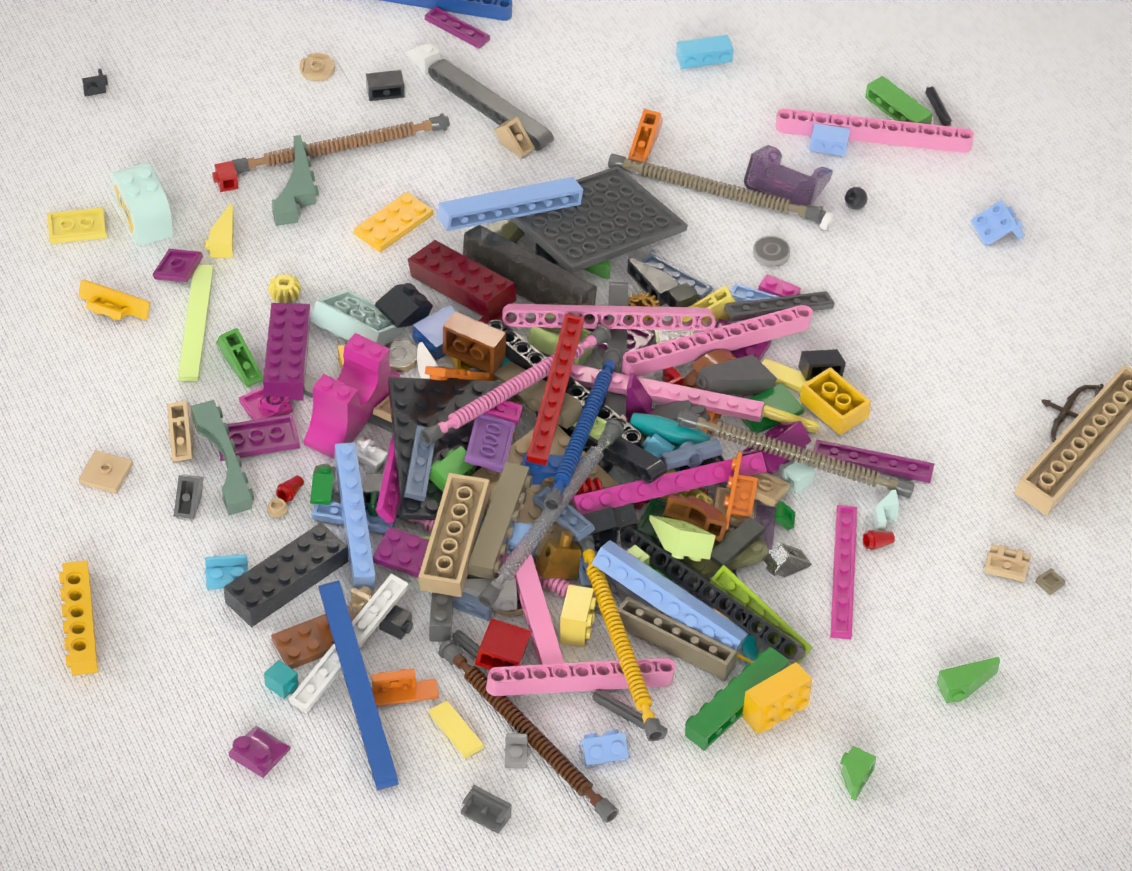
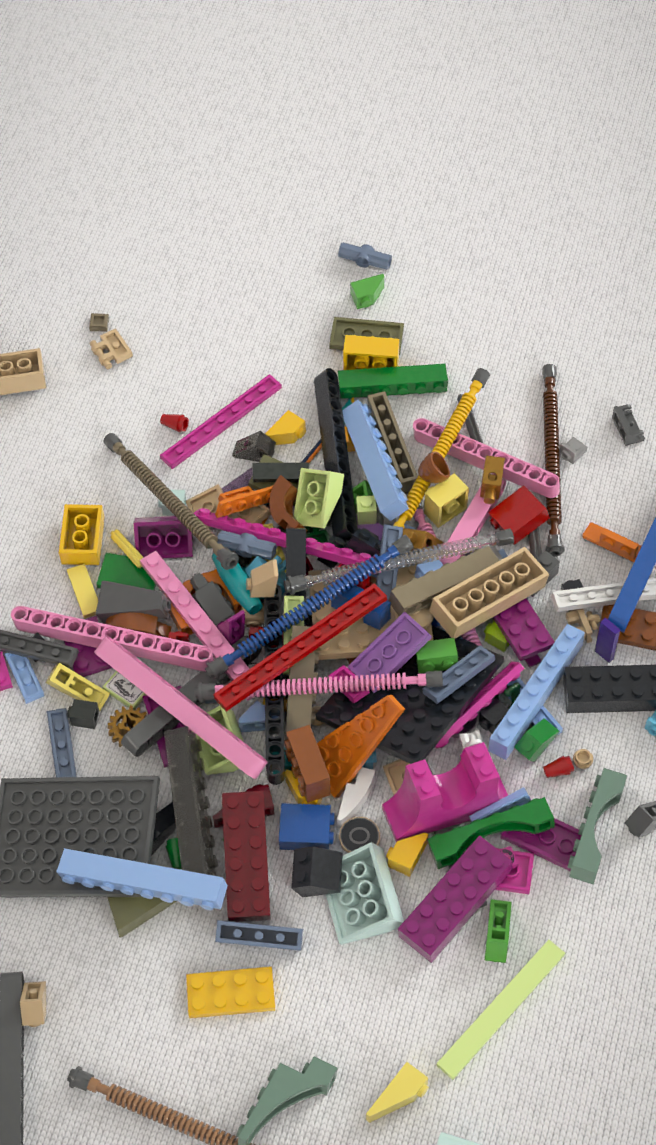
camera: 135 degrees left, 10 degrees up
yellow bracket [79,279,151,320] -> none
magenta plate [153,249,203,282] -> none
tan slope [167,401,194,462] -> none
light yellow gear [268,273,301,303] -> none
light yellow tile [429,701,483,759] -> none
light blue bracket [579,729,629,766] -> none
slope [627,258,679,306] -> none
lime plate [711,565,813,663] -> none
green plate [775,501,796,530] -> none
black brick [798,349,846,381] -> none
magenta plate [814,439,935,483] -> none
light aqua slope [873,490,899,531] -> none
bright green slope [937,657,1000,703] -> none
none -> sand blue brick [215,920,304,951]
none -> tan slope [246,559,278,598]
none -> yellow slope [265,410,306,446]
none -> olive plate [329,317,404,355]
none -> sand blue piece [338,242,392,270]
none -> dark orange hat [418,451,450,484]
none -> green arch [428,797,555,869]
none -> light blue tile [469,787,531,821]
none -> pearl gold torso [480,455,505,504]
none -> dark purple tile [595,618,620,663]

